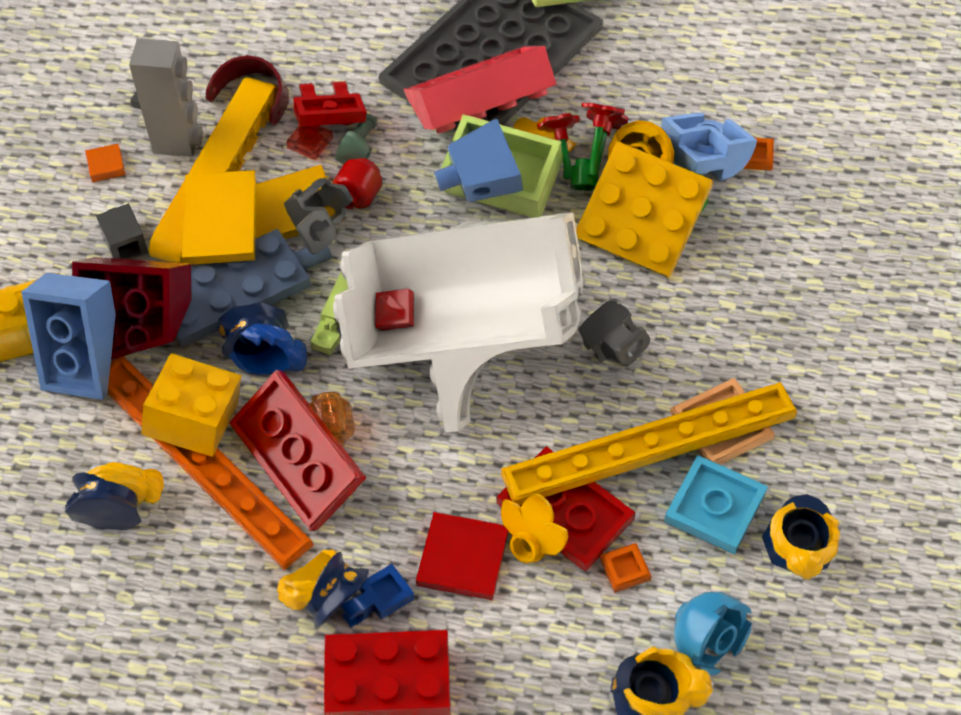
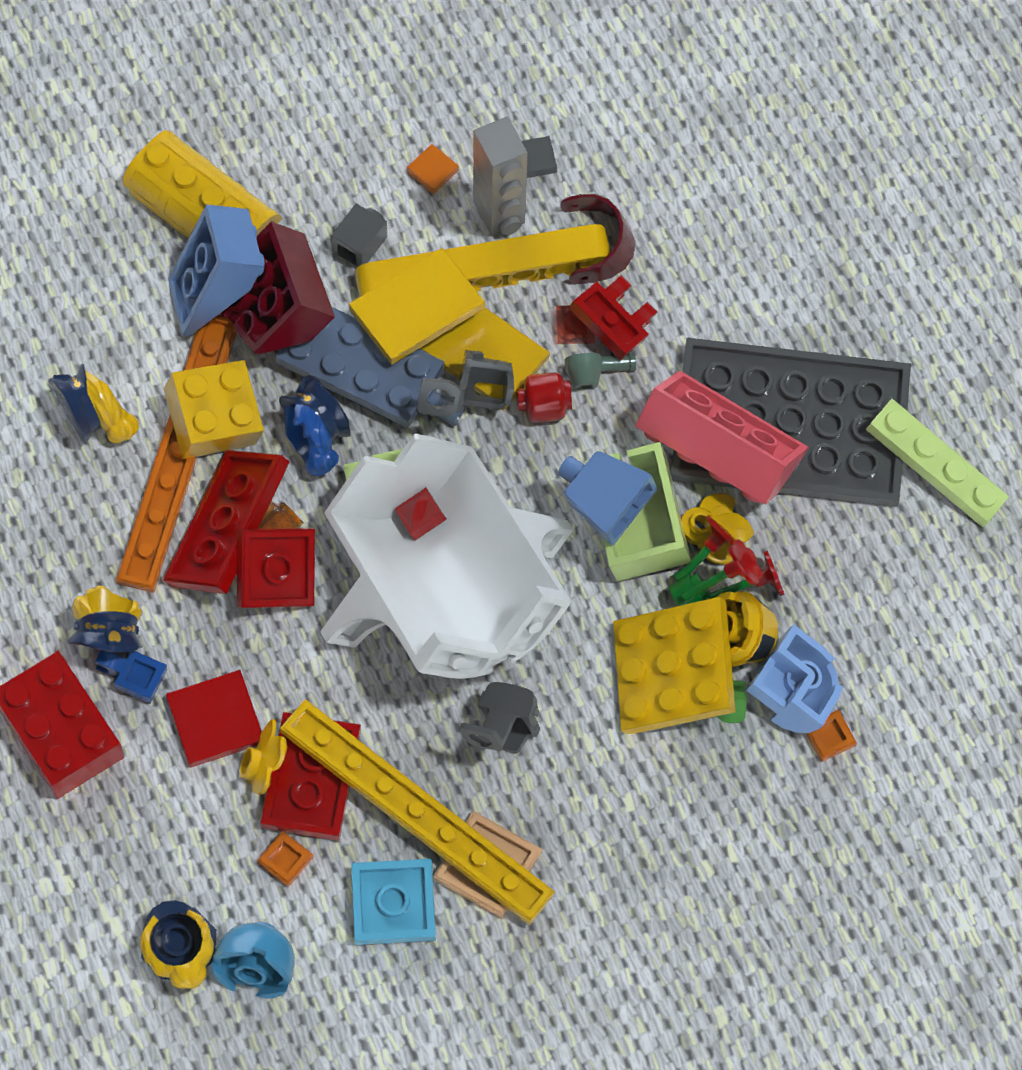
camera: 55 degrees right, 10 degrees up
piece [762,494,840,580] -> none
none -> red tile [237,528,315,608]

